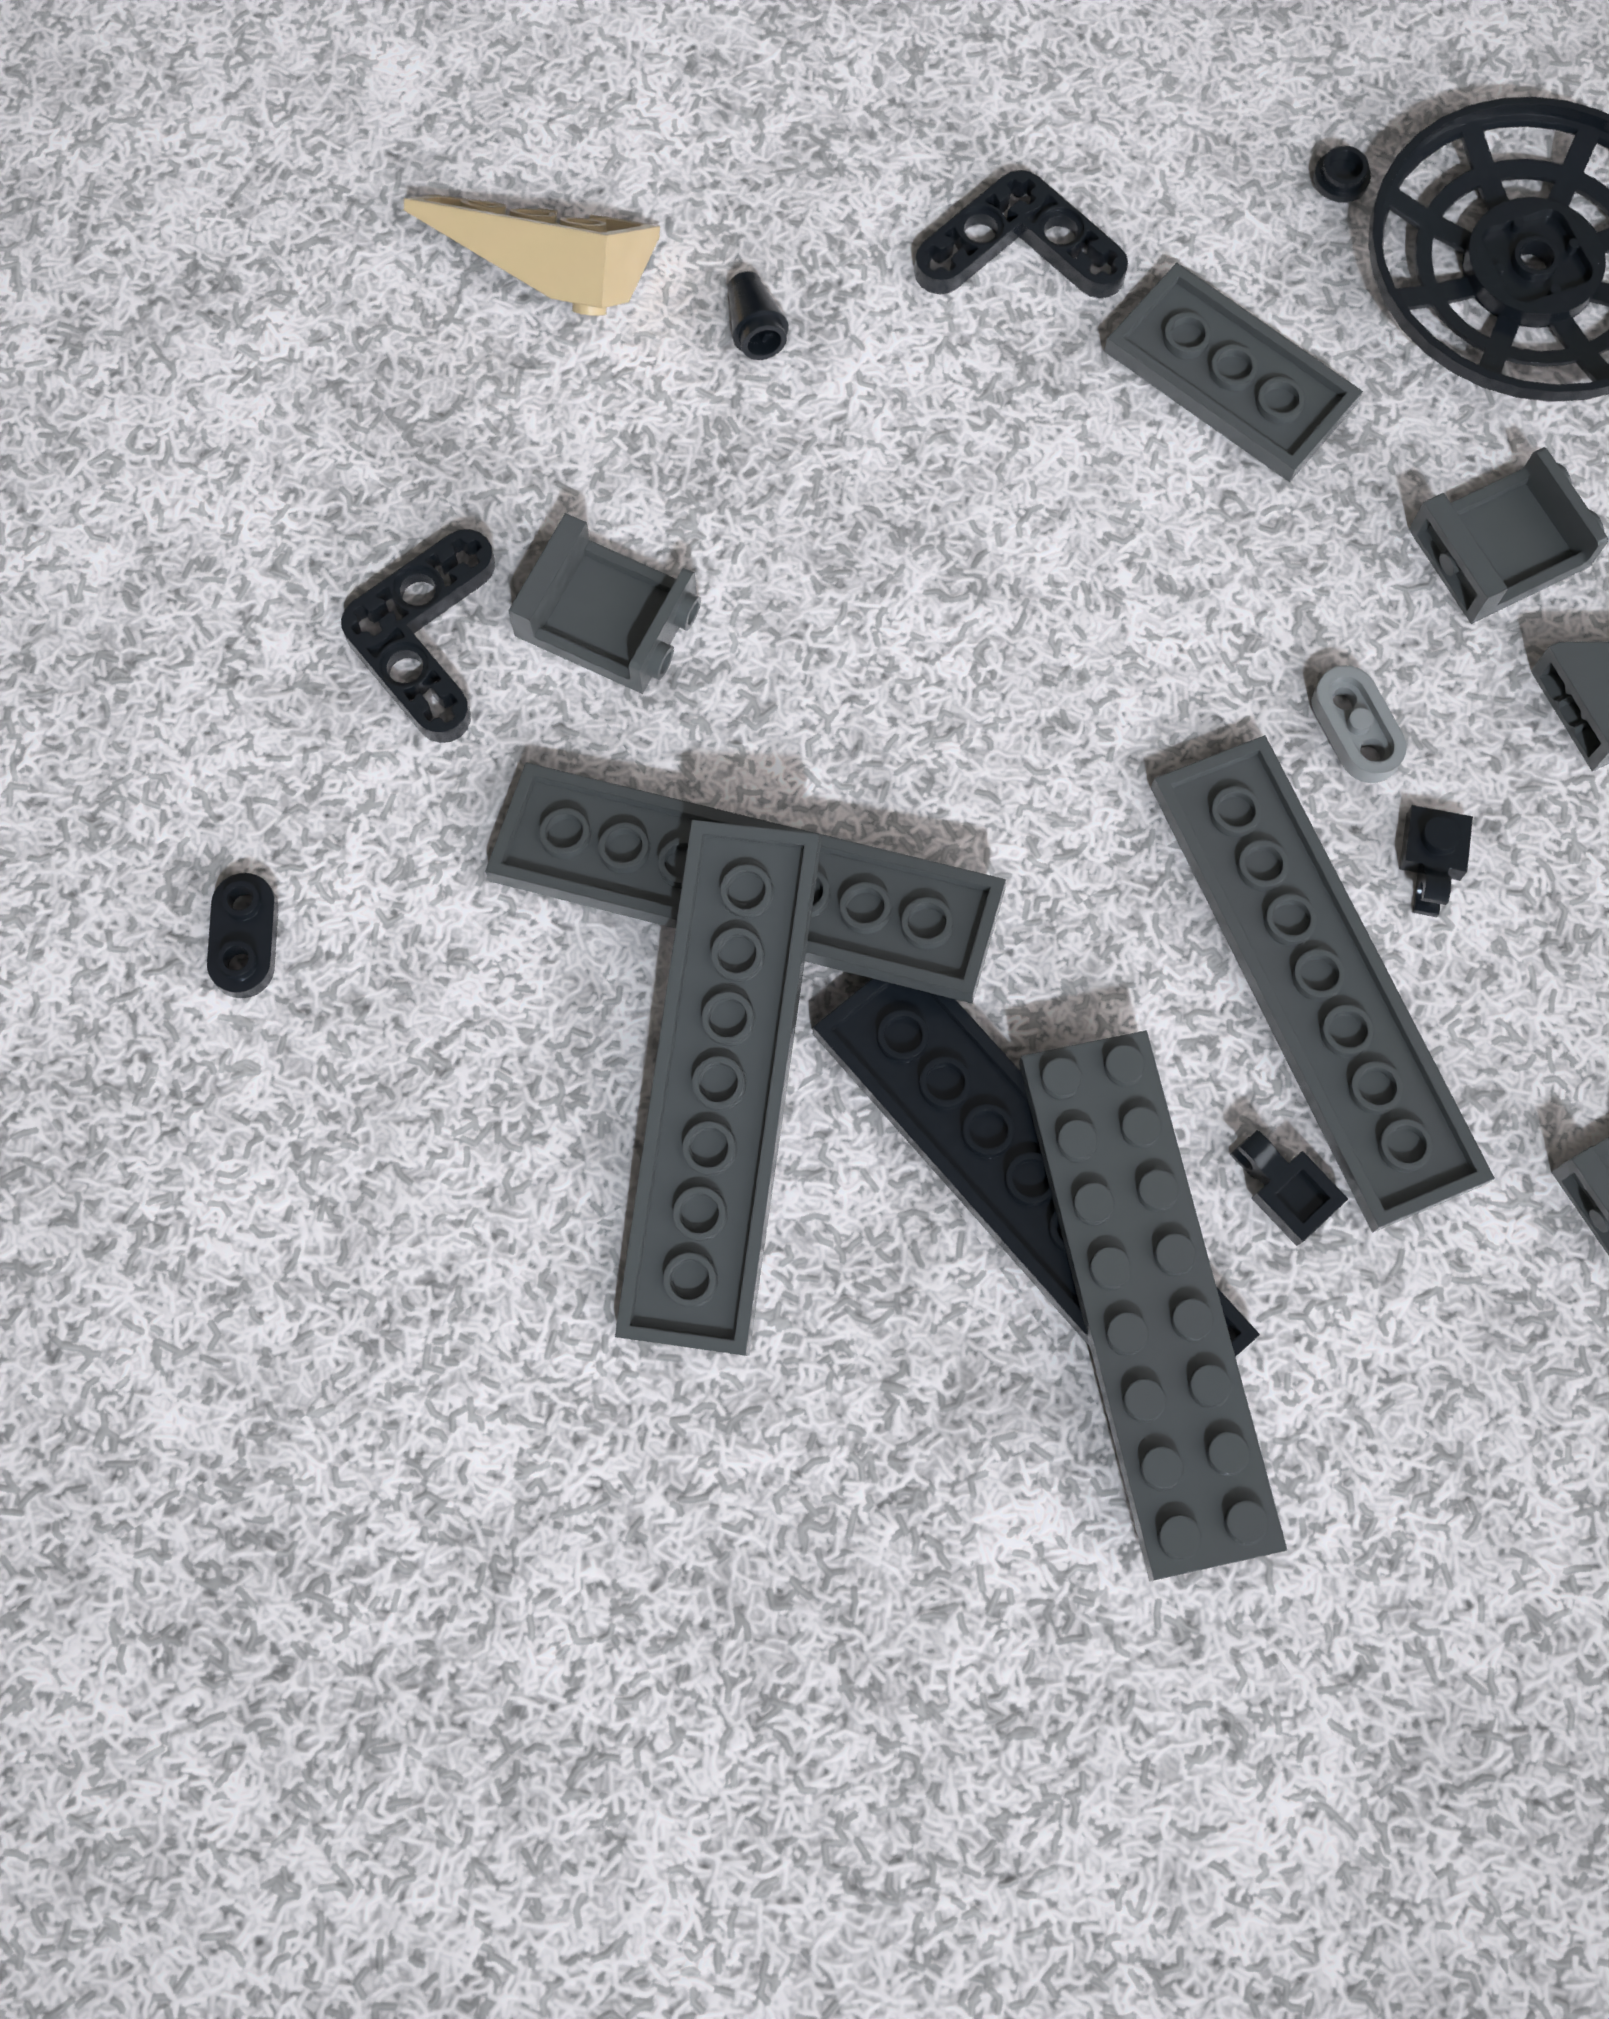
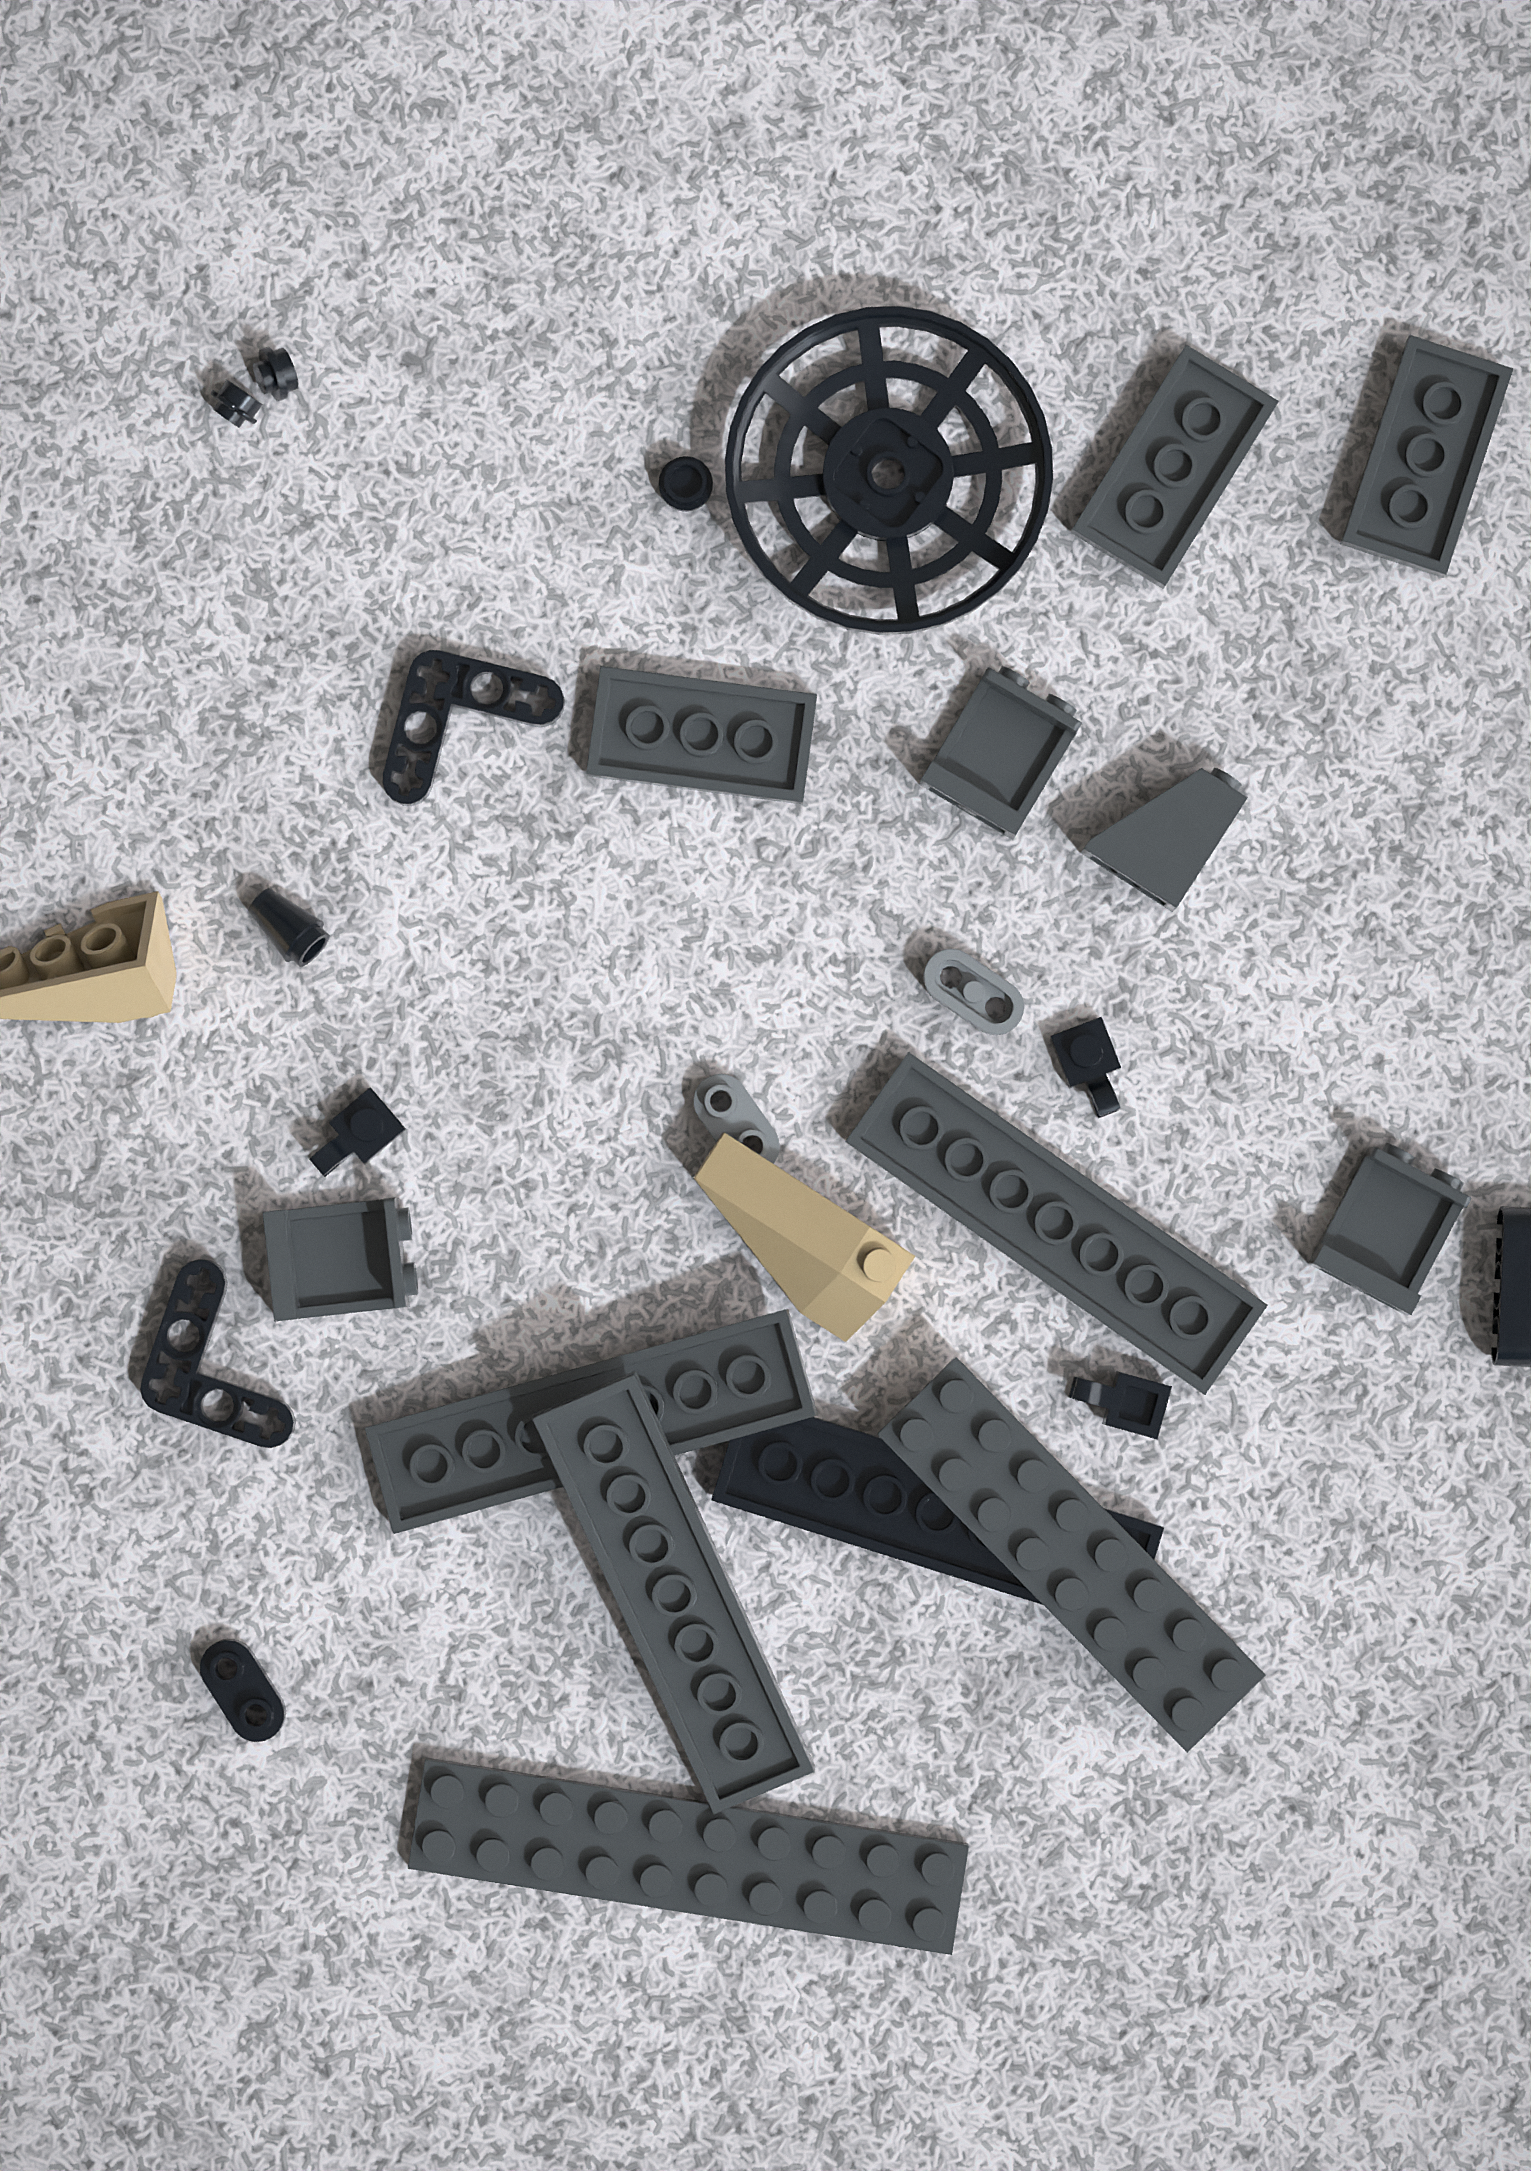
camera: 30 degrees left, 15 degrees up
none -> black plate [309,1087,407,1177]
none -> dark grey plate [408,1758,969,1955]
none -> tan wedge [693,1132,915,1342]
none -> light grey plate [694,1074,780,1164]

